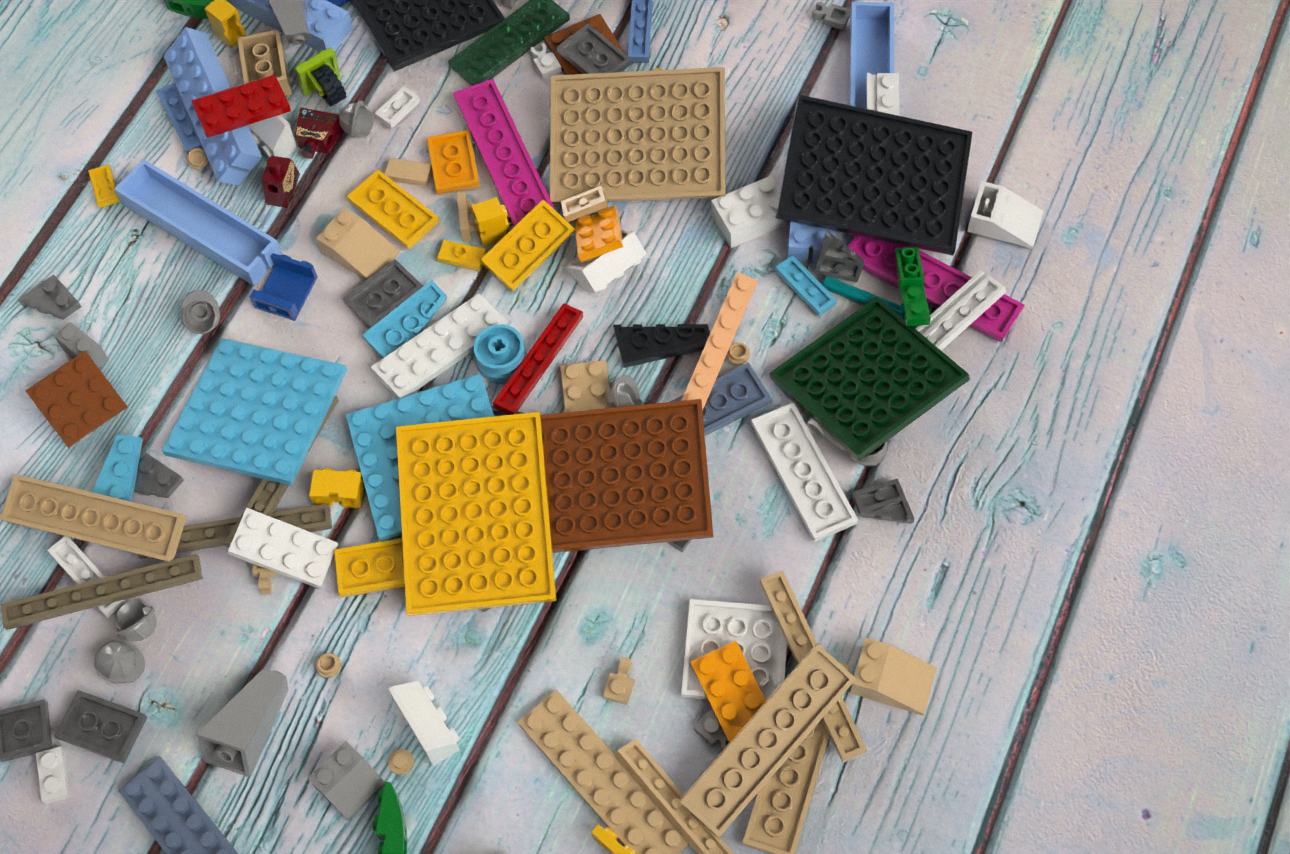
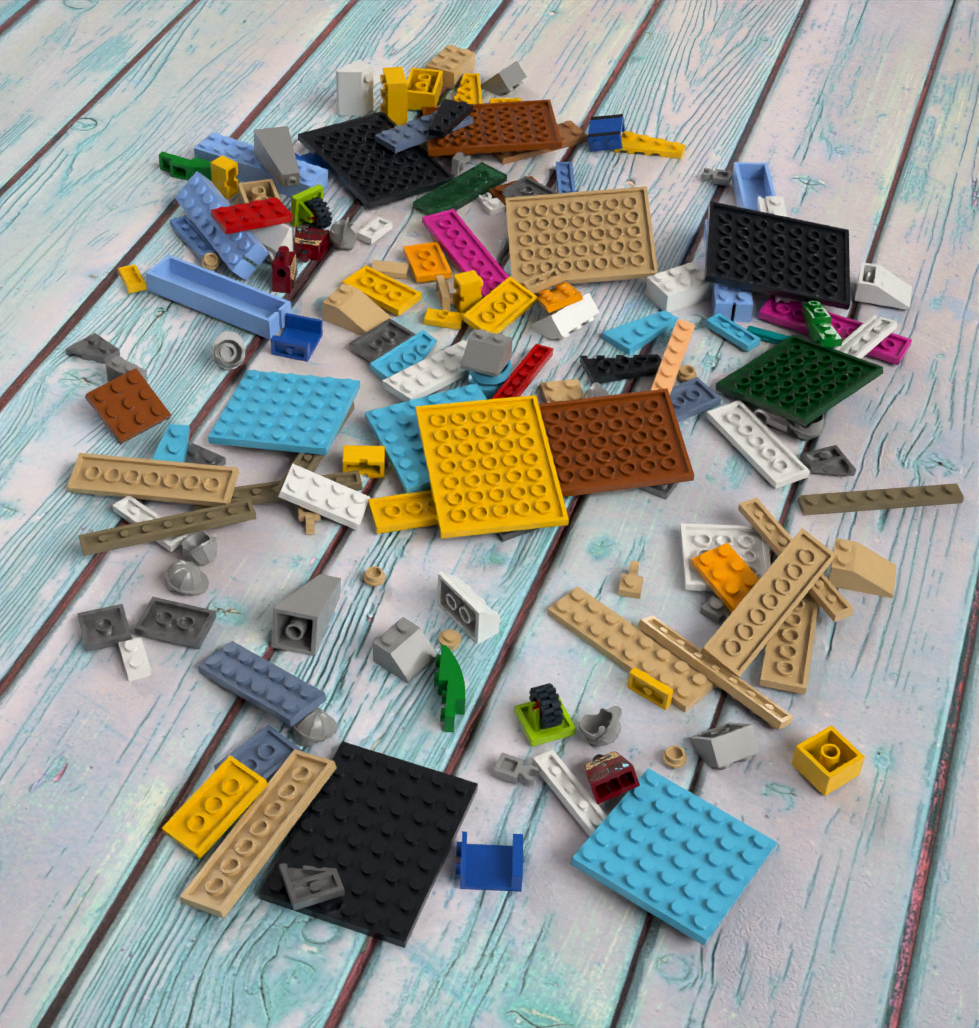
camera: 10 degrees left, 20 degrees down
flat silver wing [814,232,864,282] -> none
none -> light grey slope [460,329,512,377]
none -> medium azure wing [601,310,679,355]
none -> dark tan plate [798,483,964,516]

